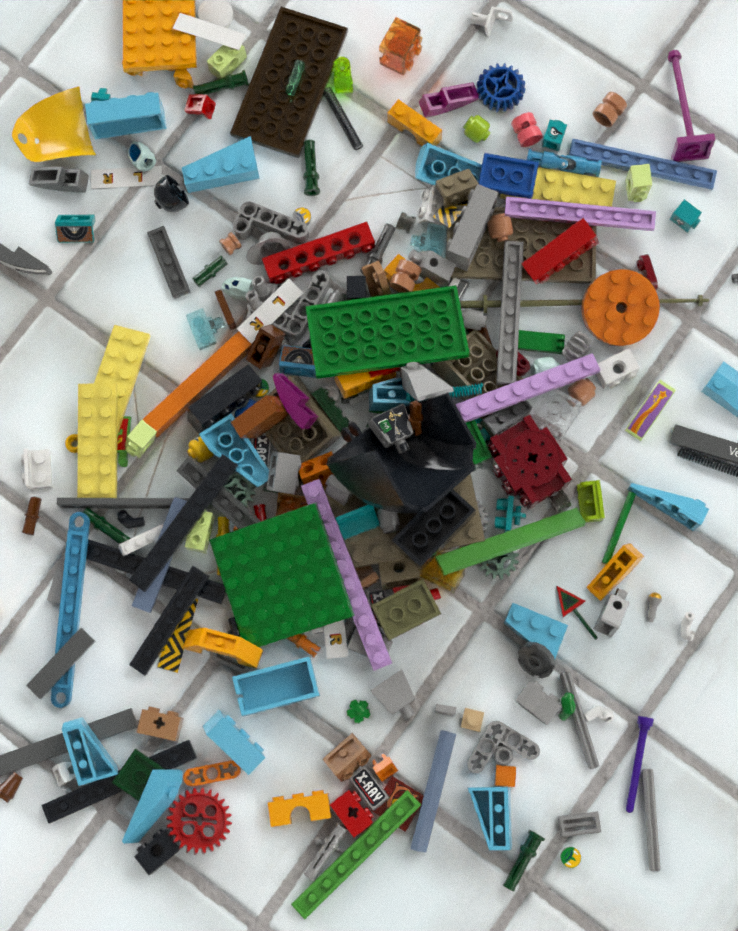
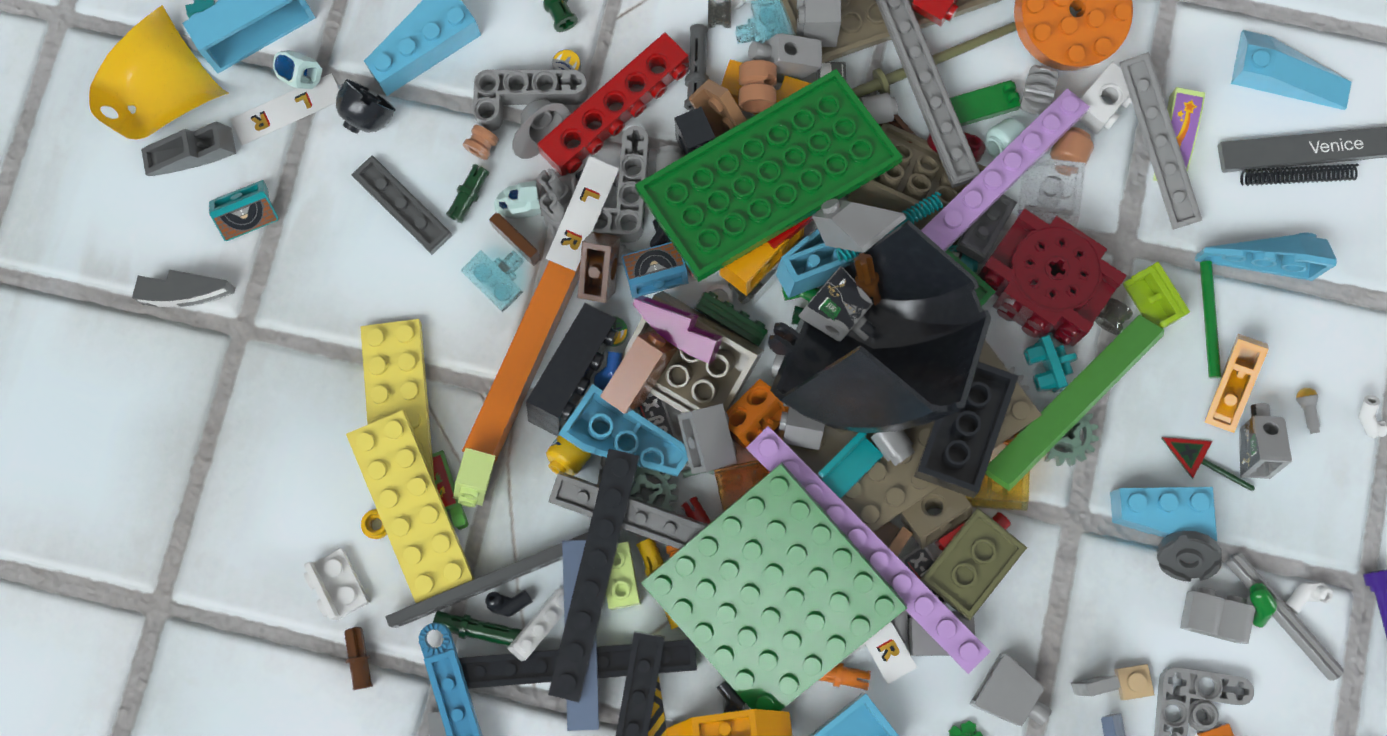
camera: 25 degrees left, 0 degrees up
none -> light grey tile [1120,52,1202,230]

